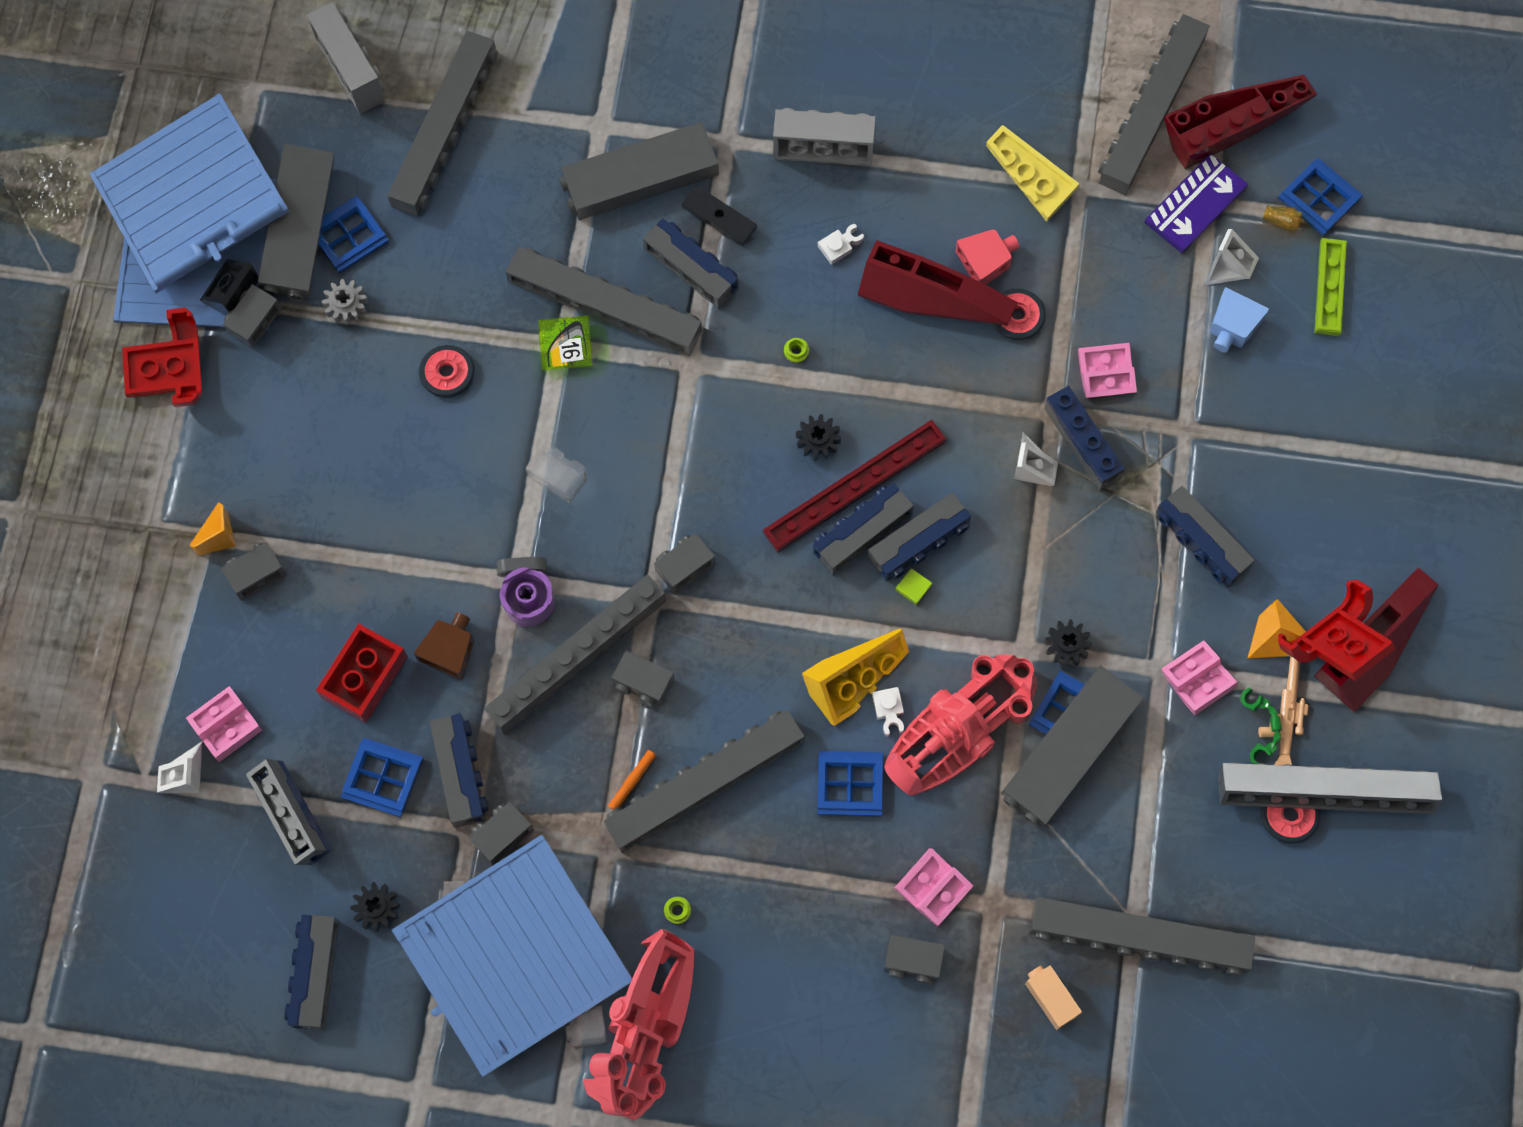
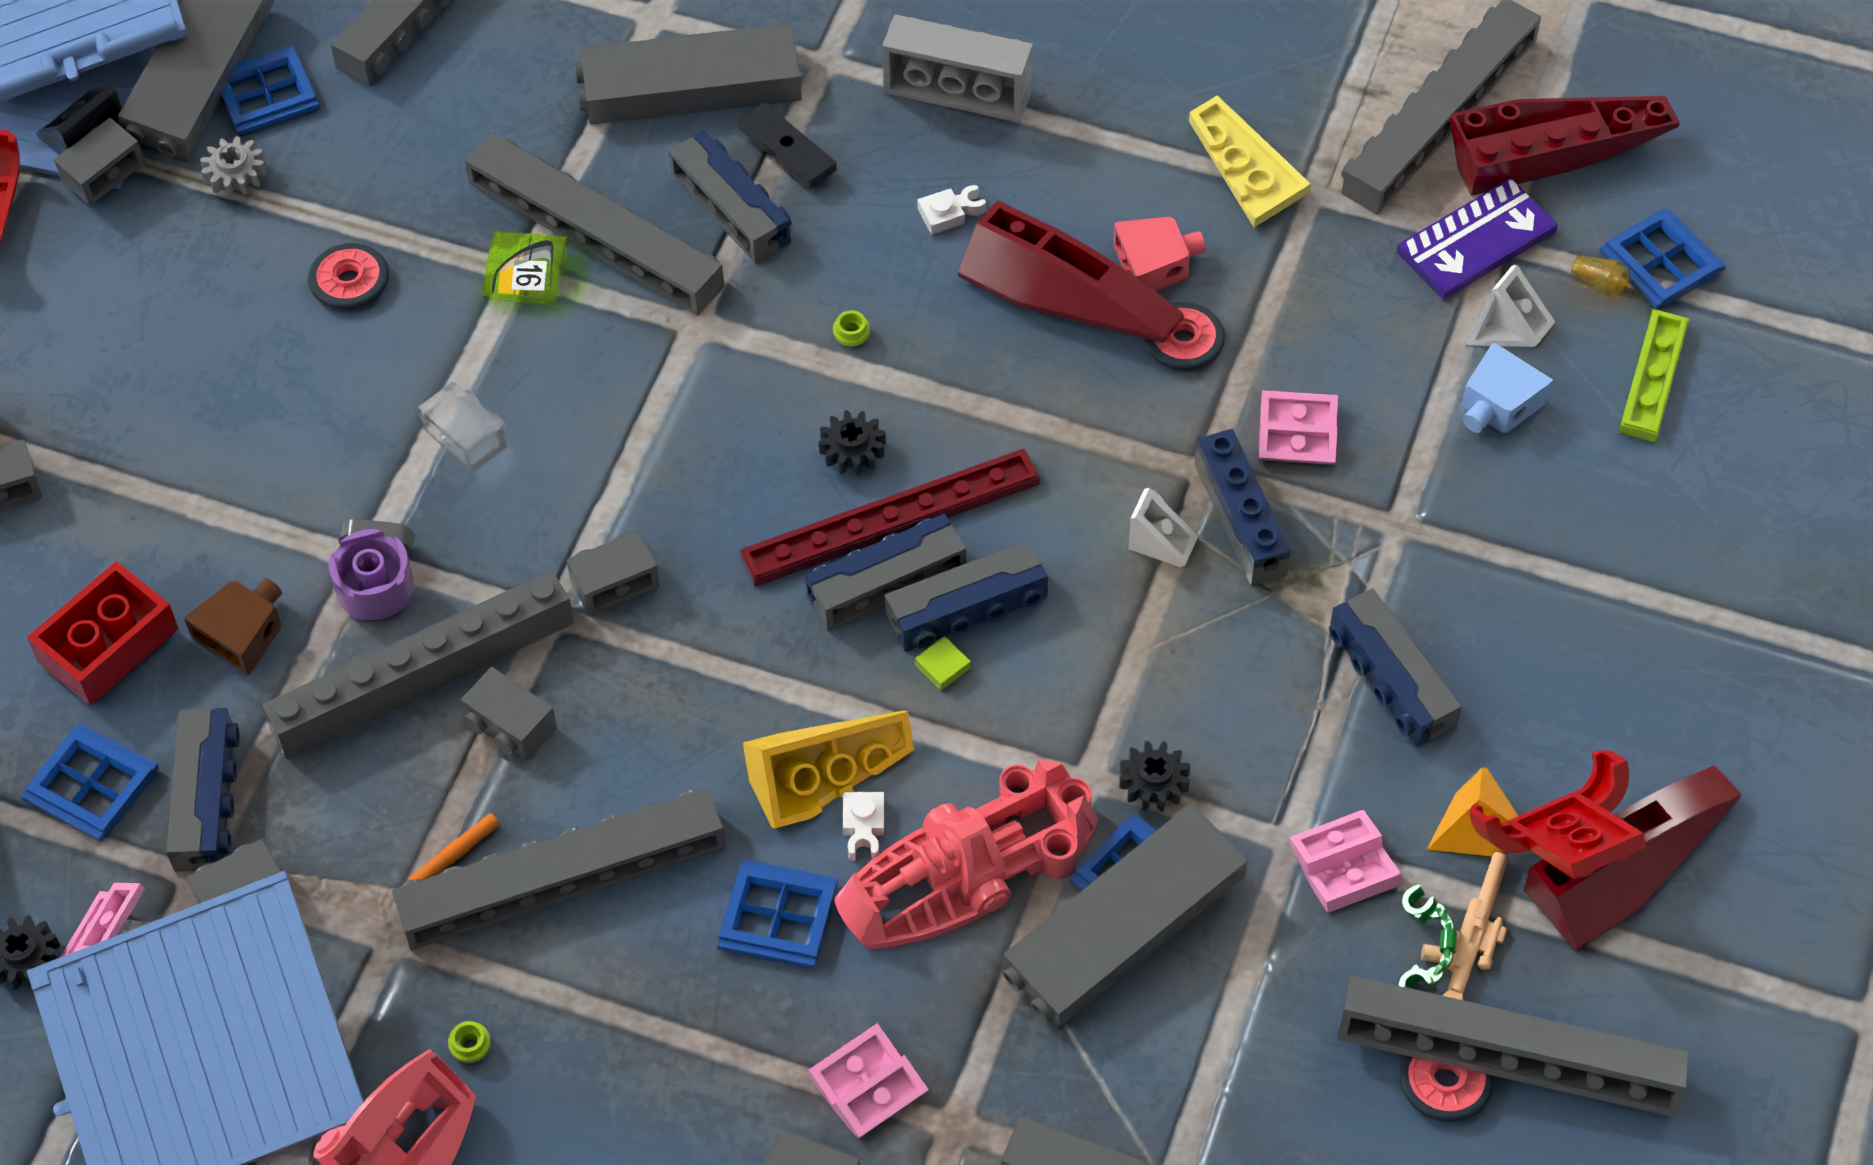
camera: 10 degrees right, 15 degrees down
none -> bright pink slope [61,883,145,957]

